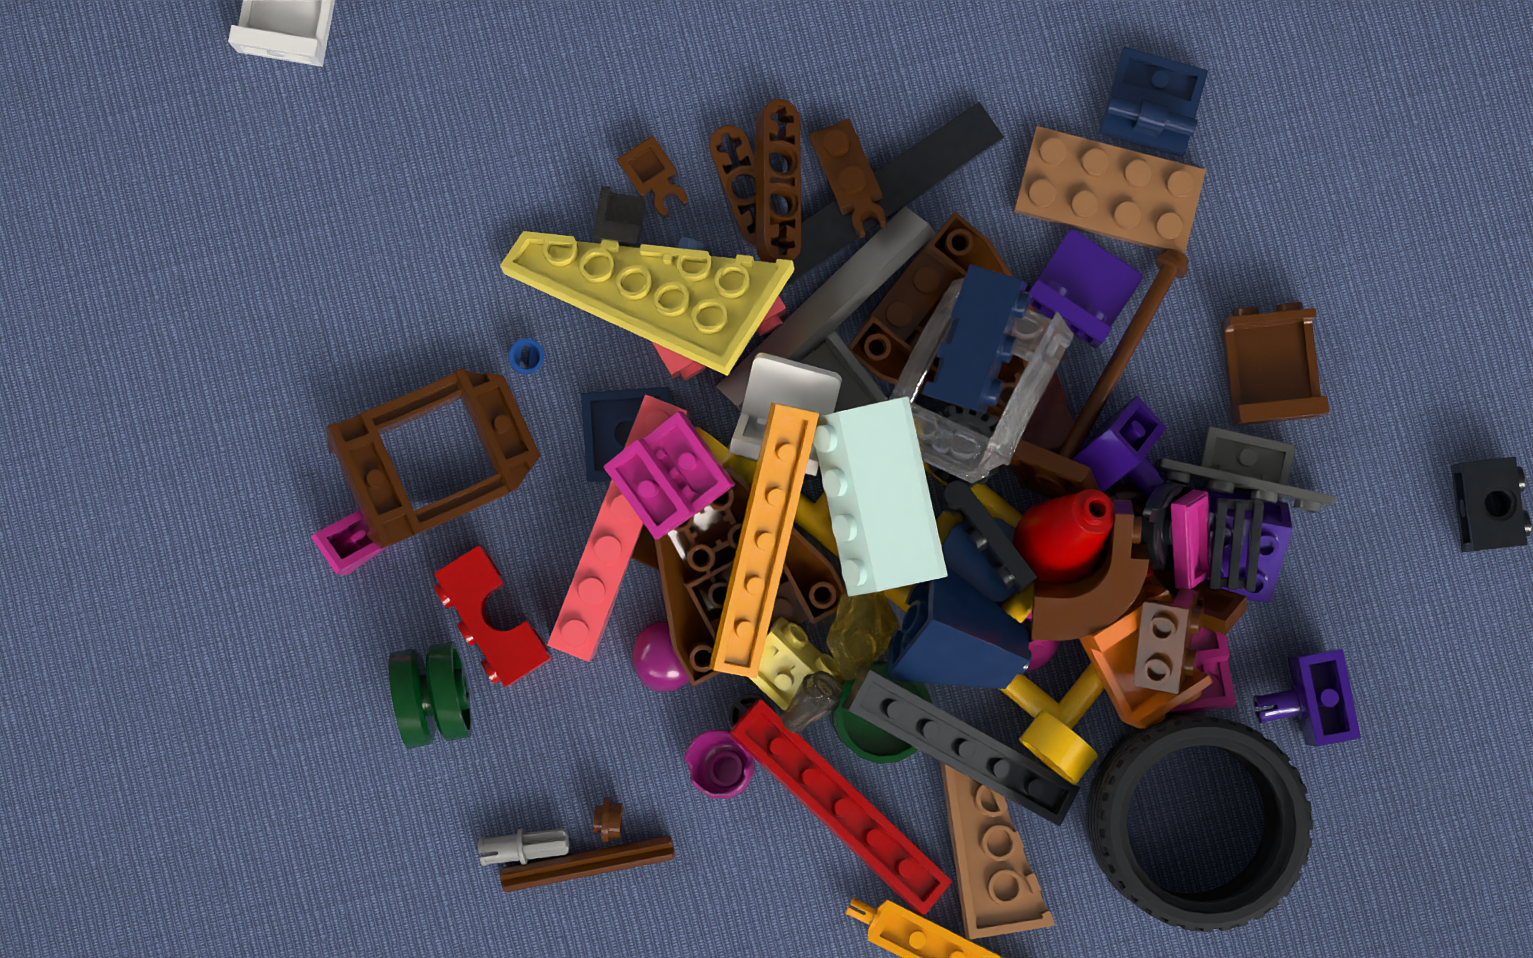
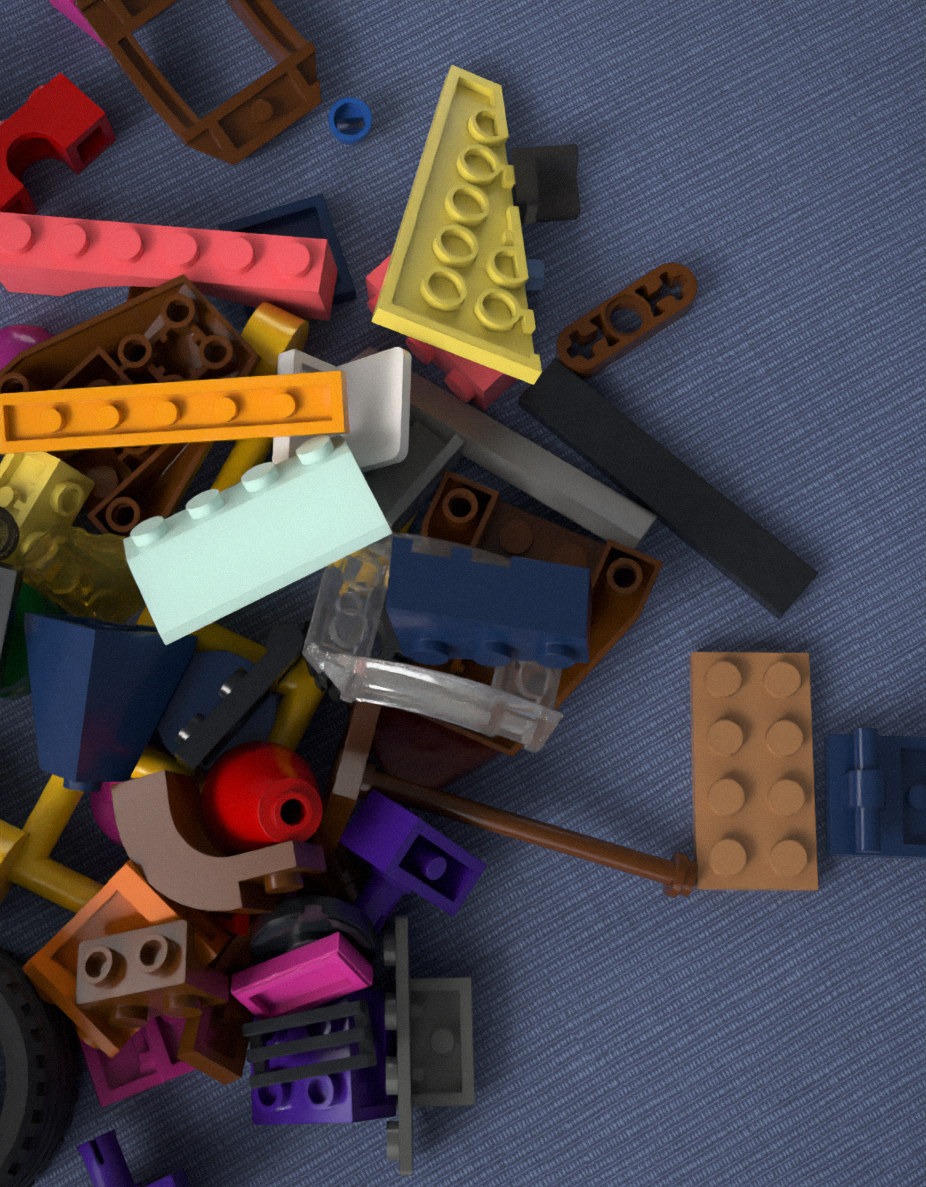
camera: 75 degrees right, 10 degrees down
dark pink slope [603,412,735,540] -> none
reddish brown plate [616,135,688,219] -> none
reddish brown beam [756,99,801,263] -> none
reddish brown plate [809,118,887,238] -> none
dark purple bracket [1028,229,1143,349] -> none
reddish brown panel [1221,302,1329,426] -> none

